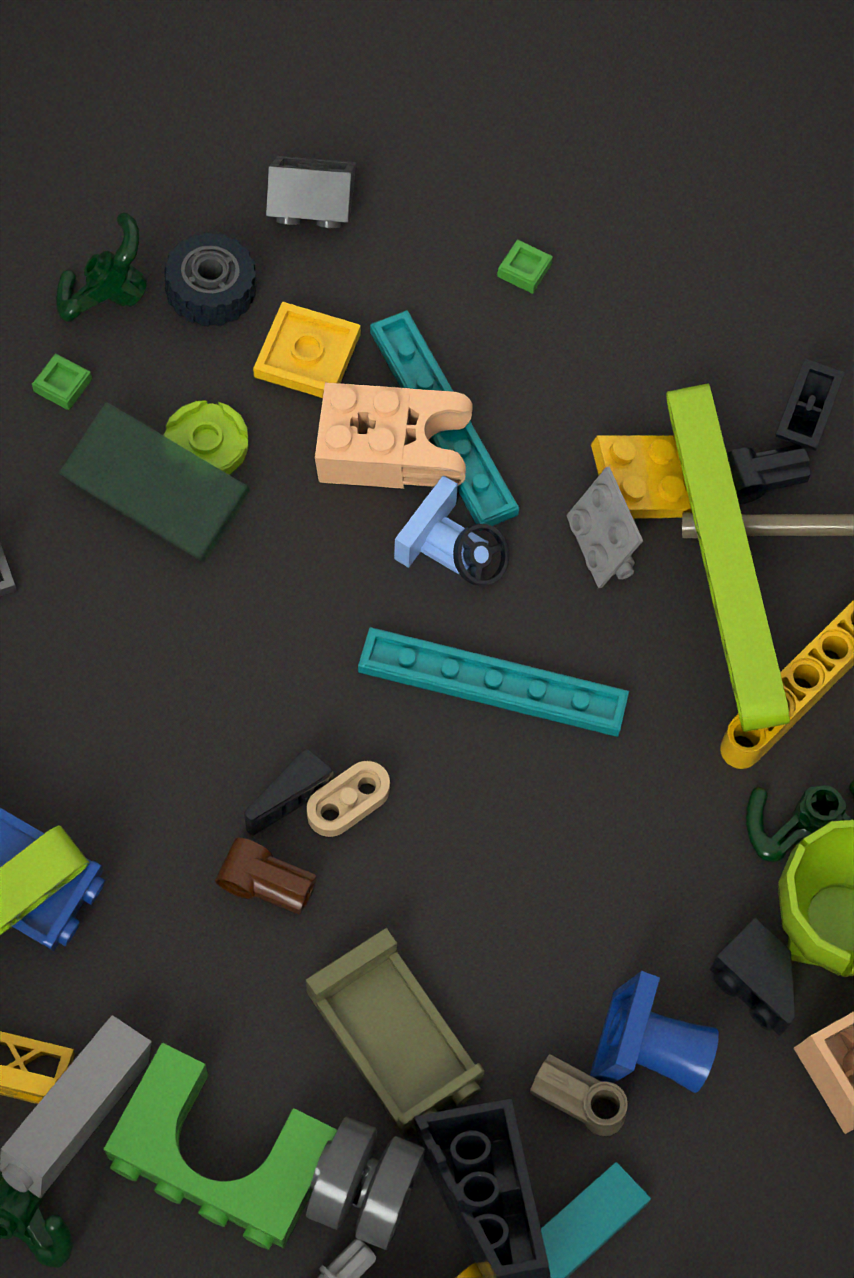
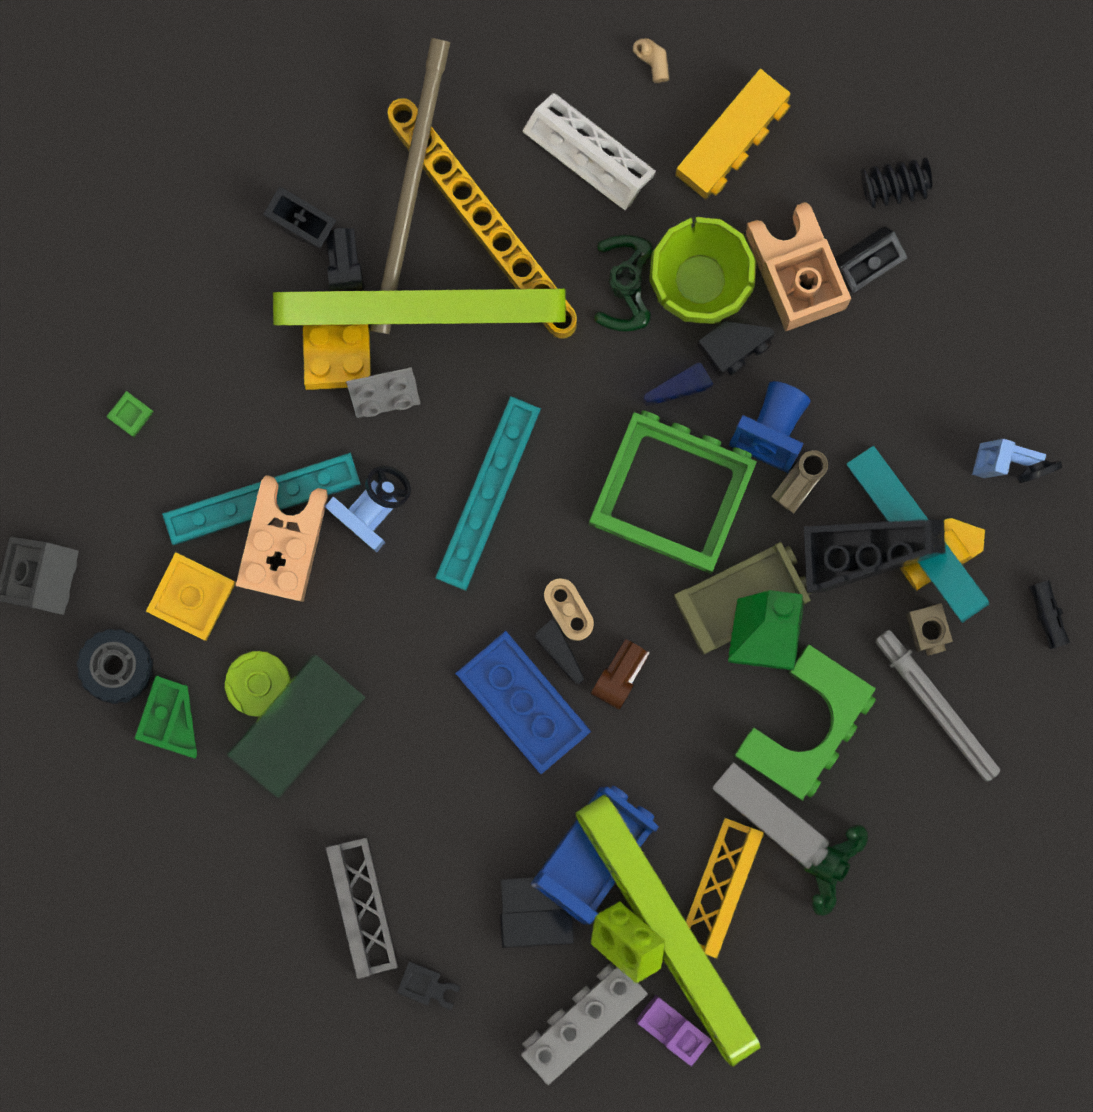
camera: 75 degrees left, 20 degrees up
bright green tile [32,353,92,410] -> none
dark green piece [56,213,147,322] -> none
dark grey wheel [306,1116,426,1251] -> none
none -> green wing [134,676,197,759]
none -> blue tile [455,631,591,774]
none -> bright green piece [589,410,757,574]
none -> clear blue slope [643,362,713,406]
none -> green slope [728,590,803,670]

